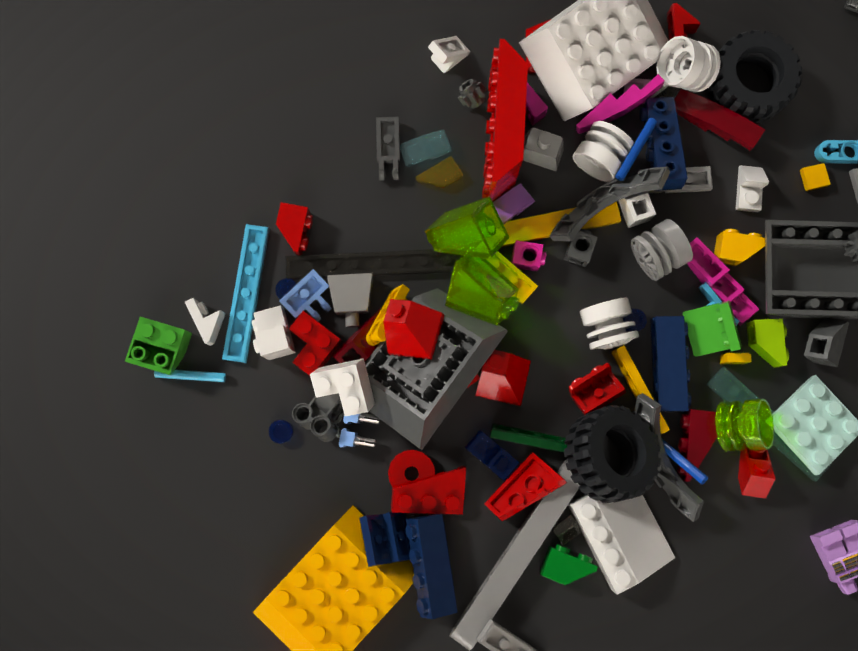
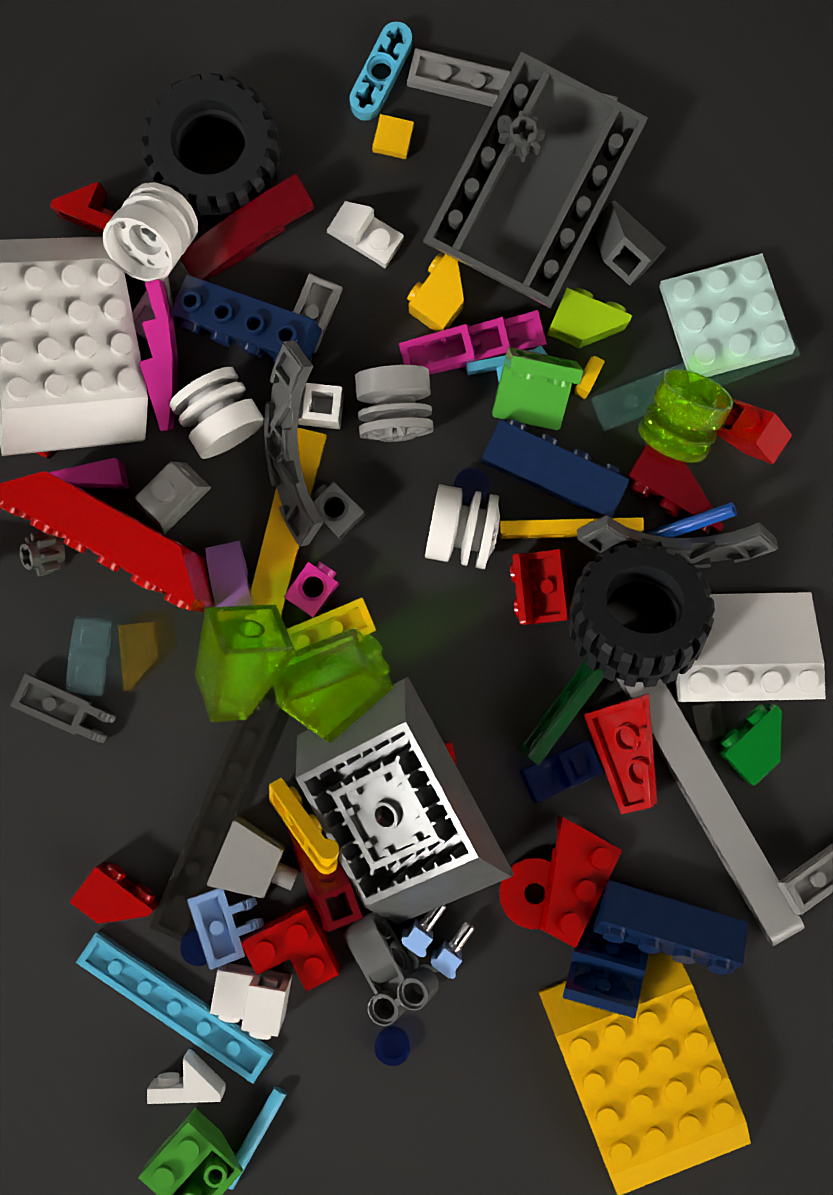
camera: 65 degrees left, 5 degrees up
white brick [310,358,375,416] -> none
red slope [384,299,444,359] -> none
red slope [475,350,531,406] -> none
blue piece [615,118,657,181] -> none

